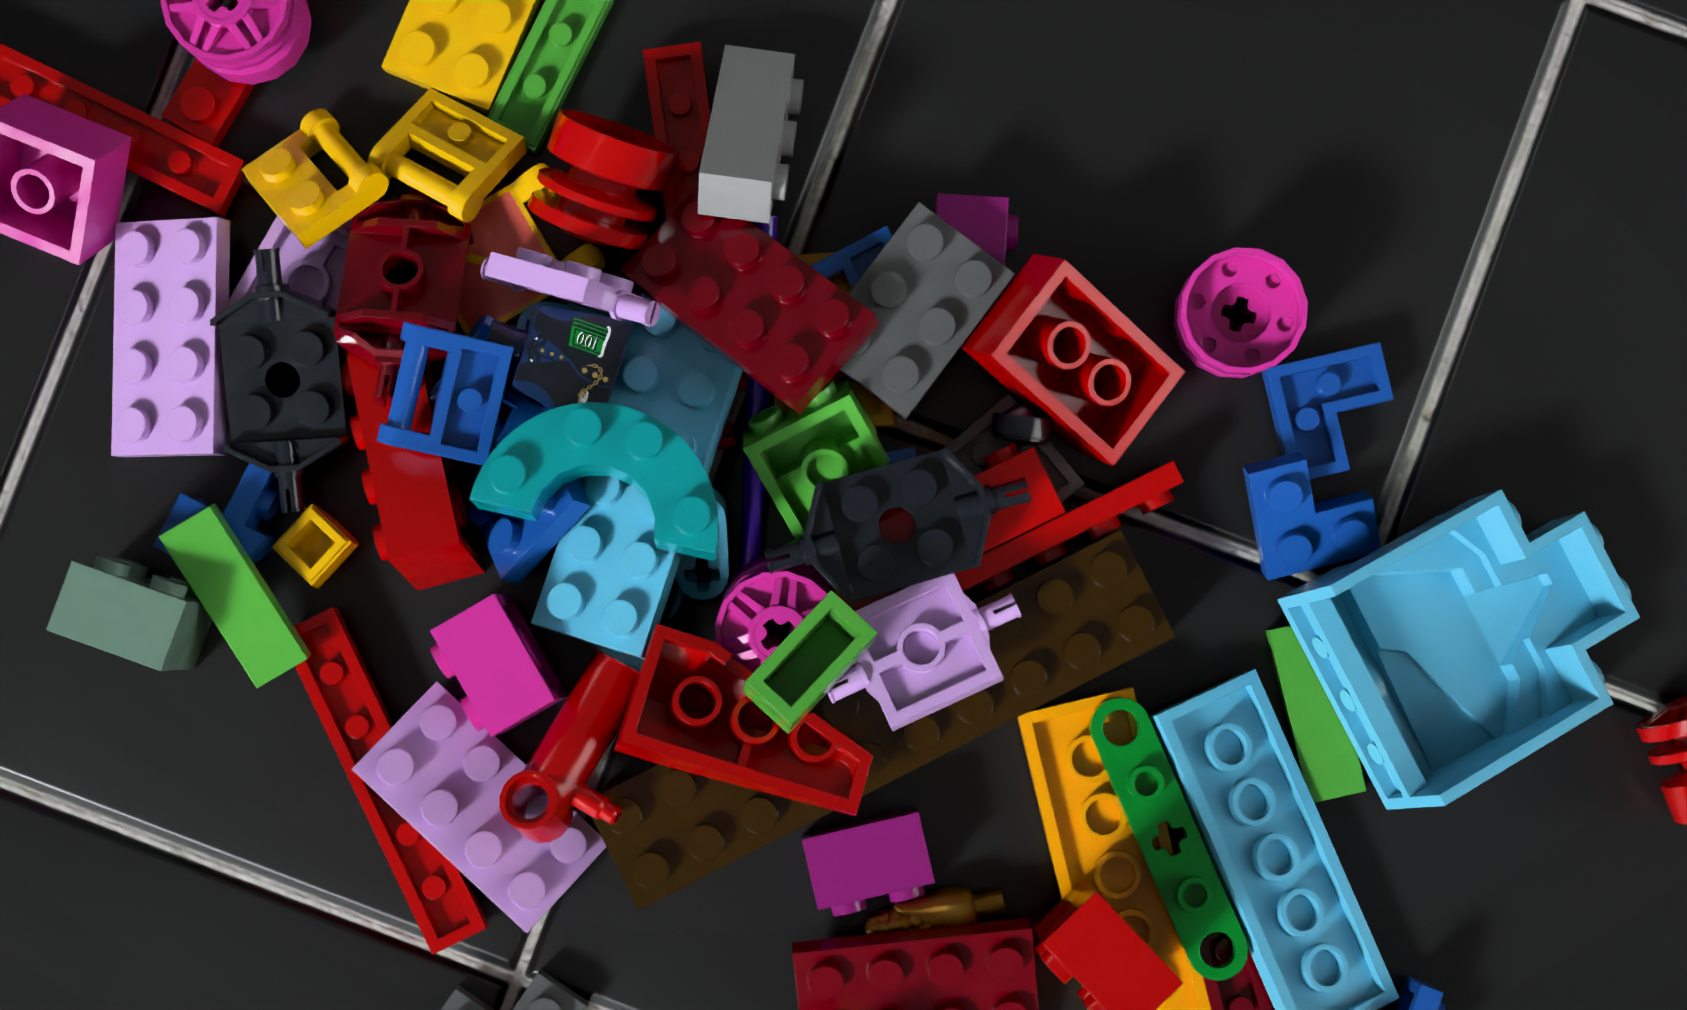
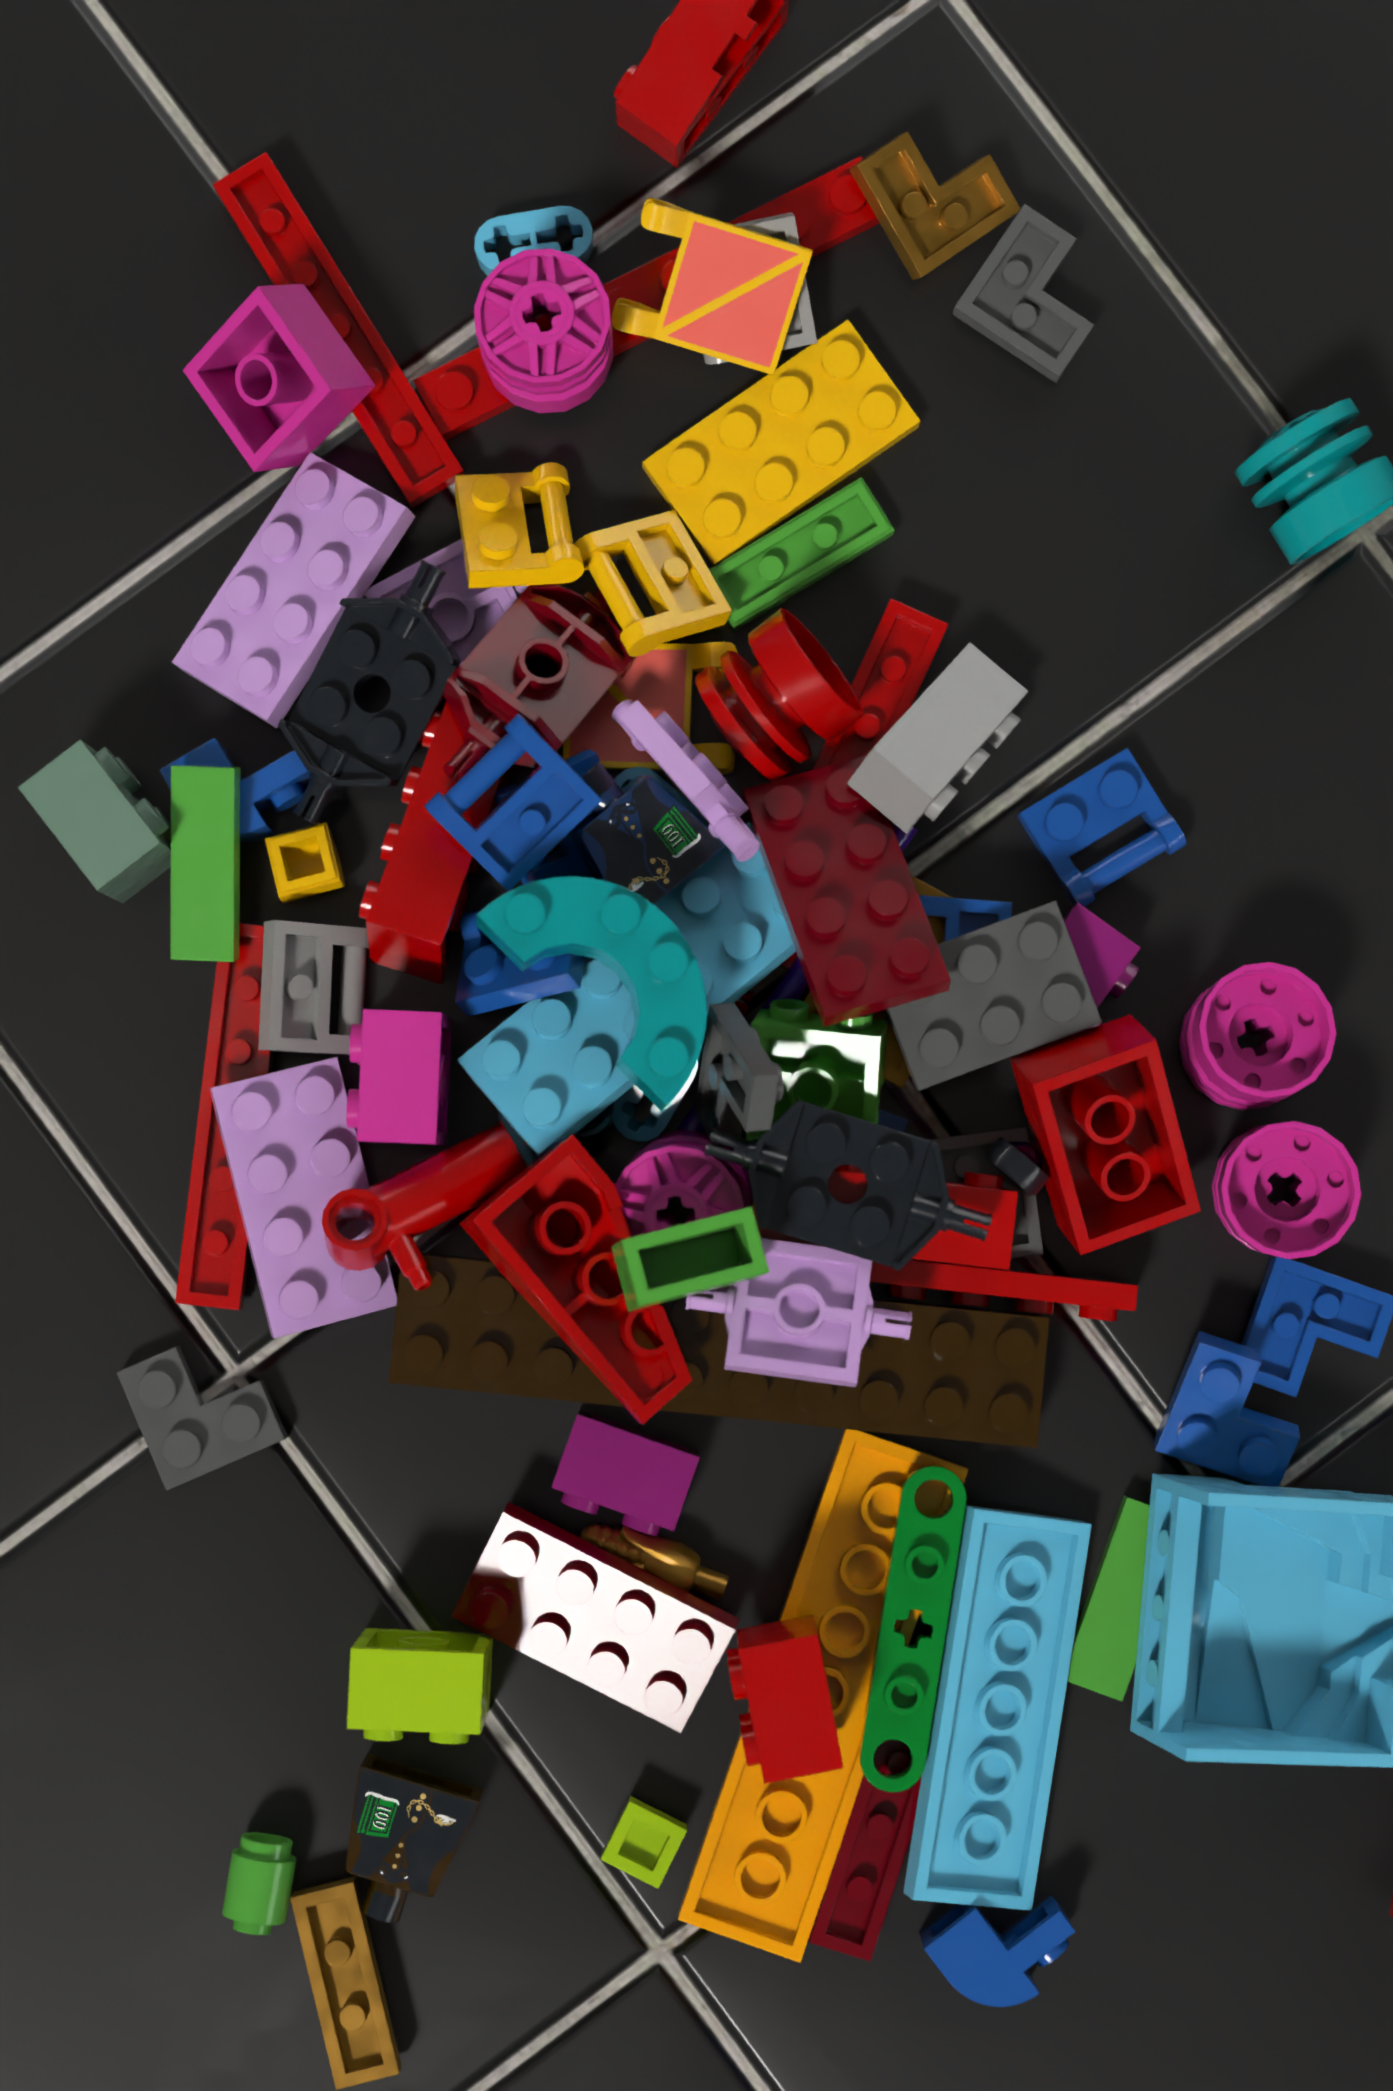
camera: 30 degrees right, 0 degrees up
none -> light grey plate [258,920,369,1056]
none -> dark grey plate [694,1002,784,1148]
none -> blue plate [1017,748,1187,907]
none -> dark pink wheel [1178,962,1336,1110]

